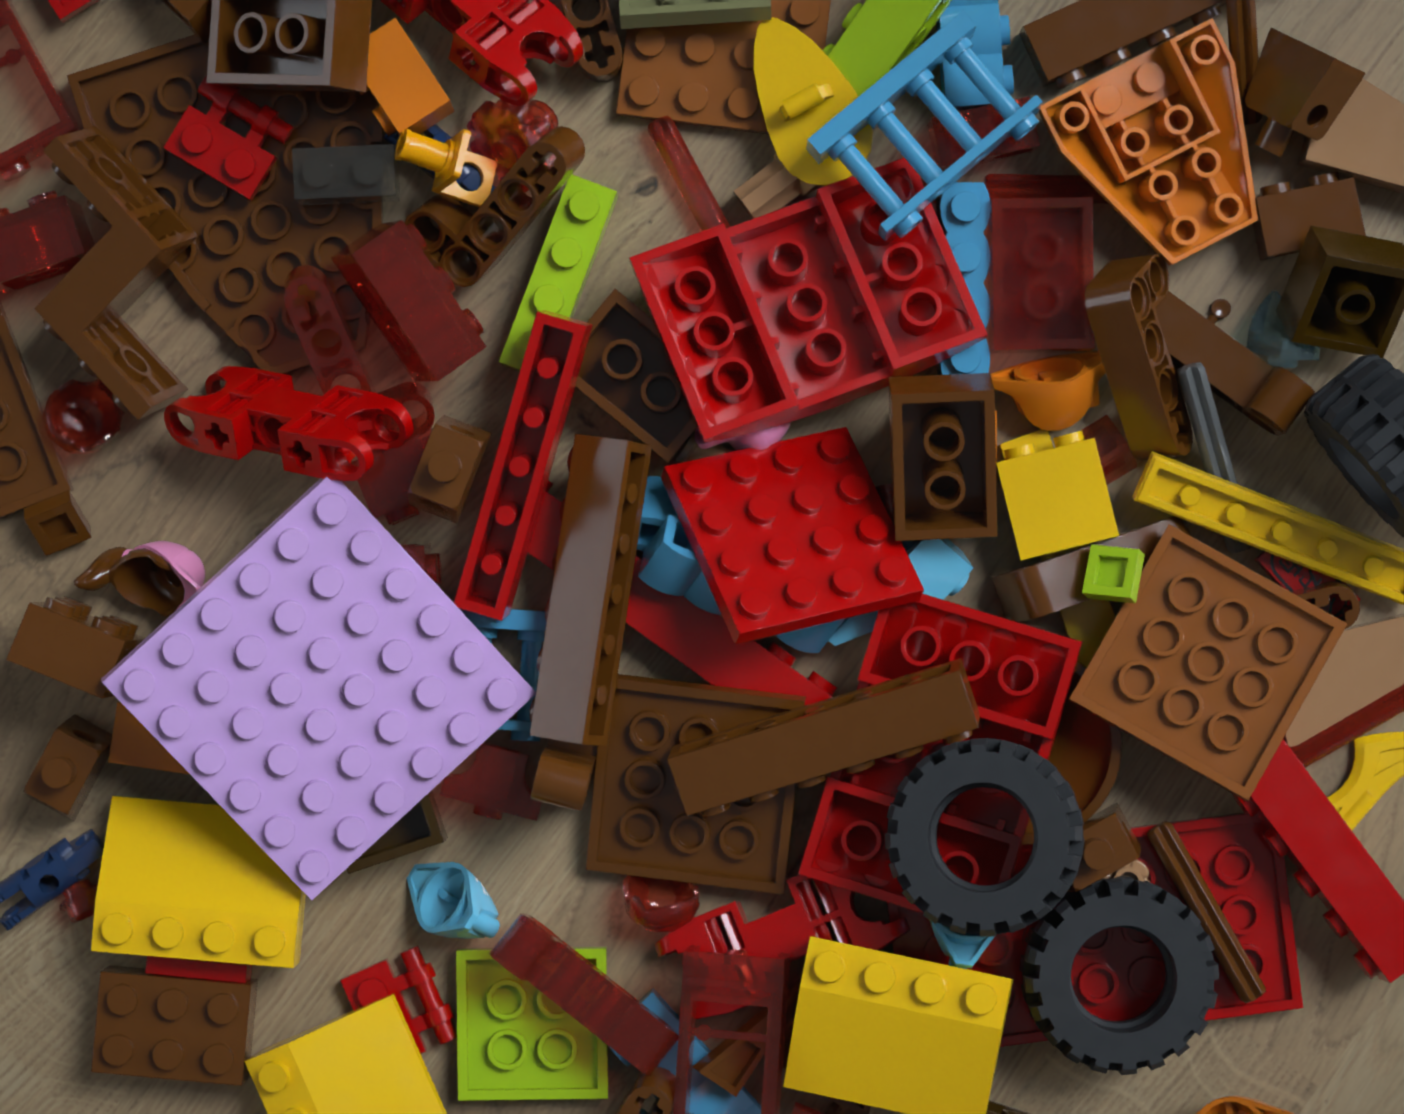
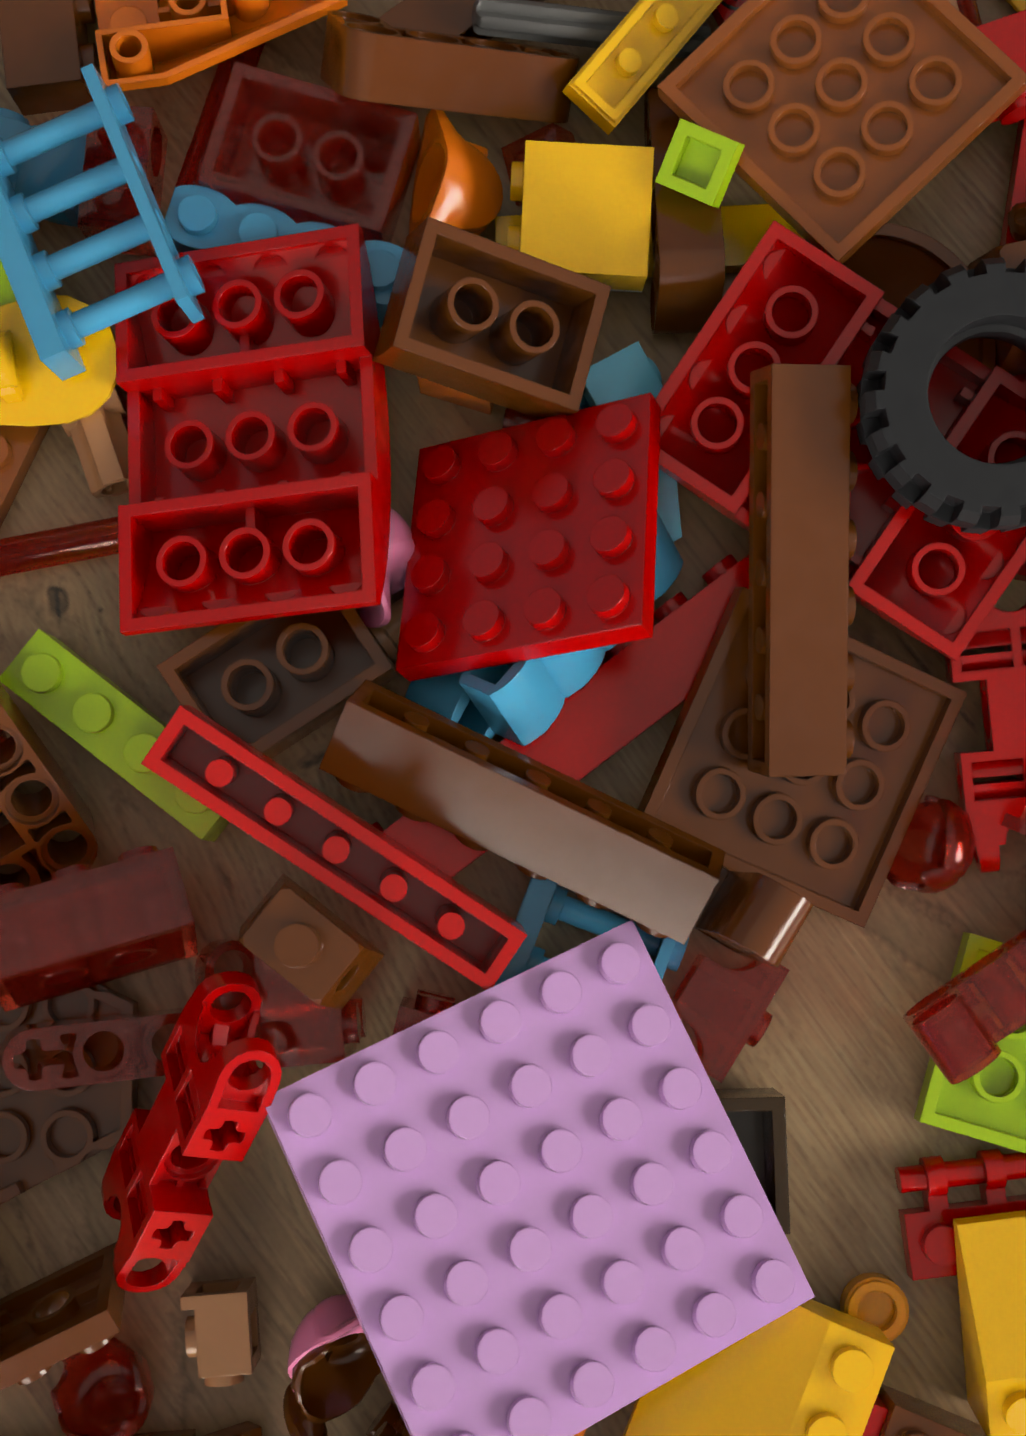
camera: 70 degrees left, 5 degrees down
medium azure hat [406,862,500,939] -> none
none -> medium nougat brick [180,1277,261,1387]
none -> light orange tile [840,1272,909,1341]

